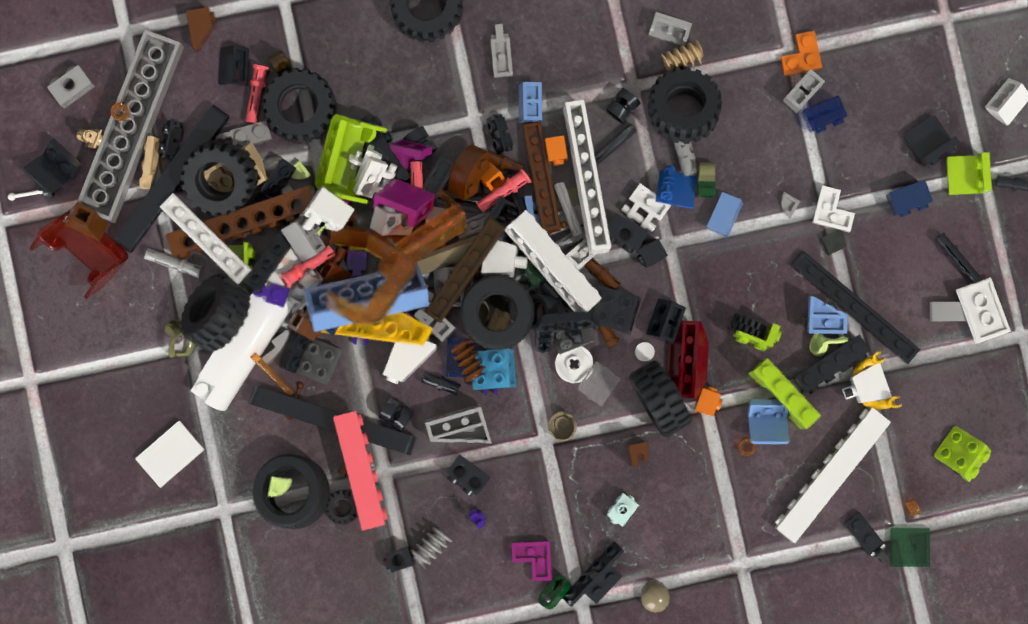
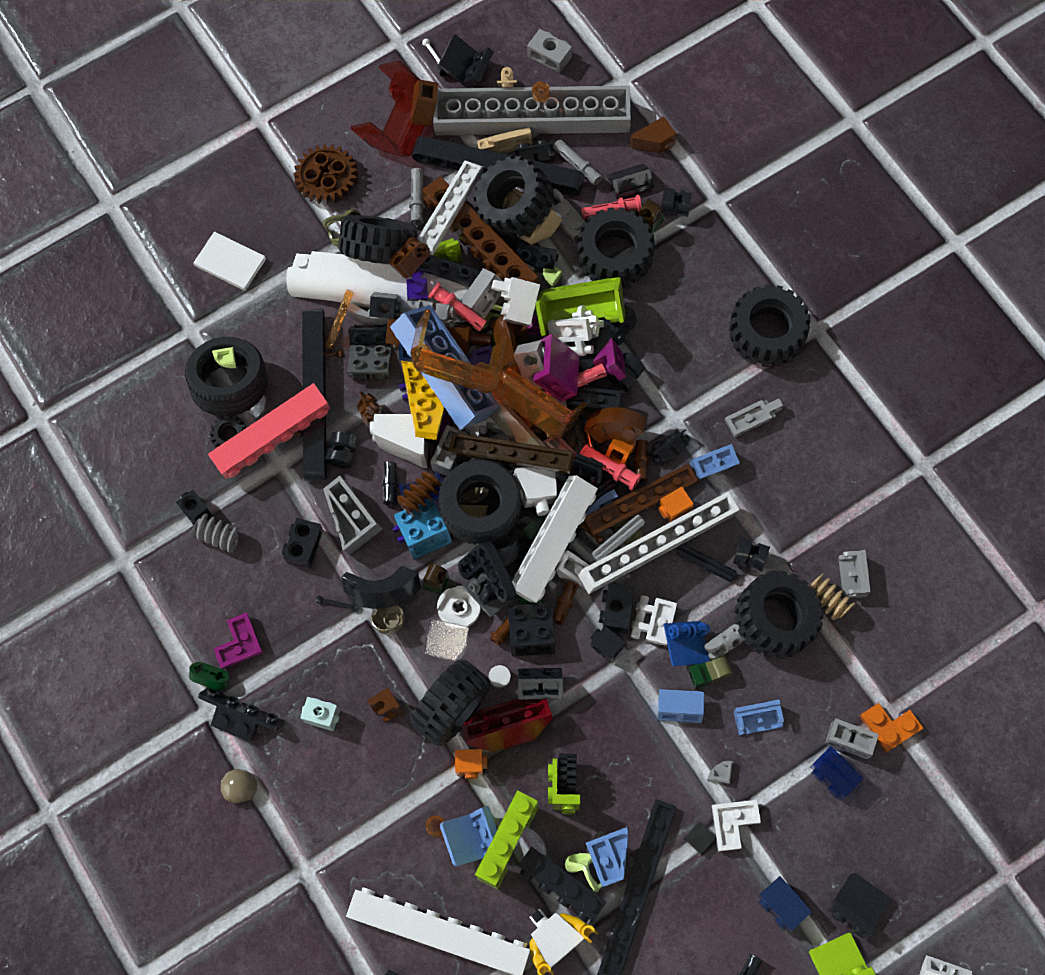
camera: 75 degrees right, 15 degrees down
dark purple plate [468,508,486,529] -> none
none -> reddish brown gear [293,144,358,205]
none -> black hinge [315,596,359,612]
none -> black arch [341,566,421,609]
none -> reddish brown hinge [357,391,382,424]
none -> black brick [369,292,401,319]
none -> reddish brown piece [390,237,430,279]
none -> dark brown leg [422,563,450,595]
none -> light grey pin [553,139,603,186]
none -> black wheel [661,188,692,217]
none -> medium blue hinge [734,700,784,736]

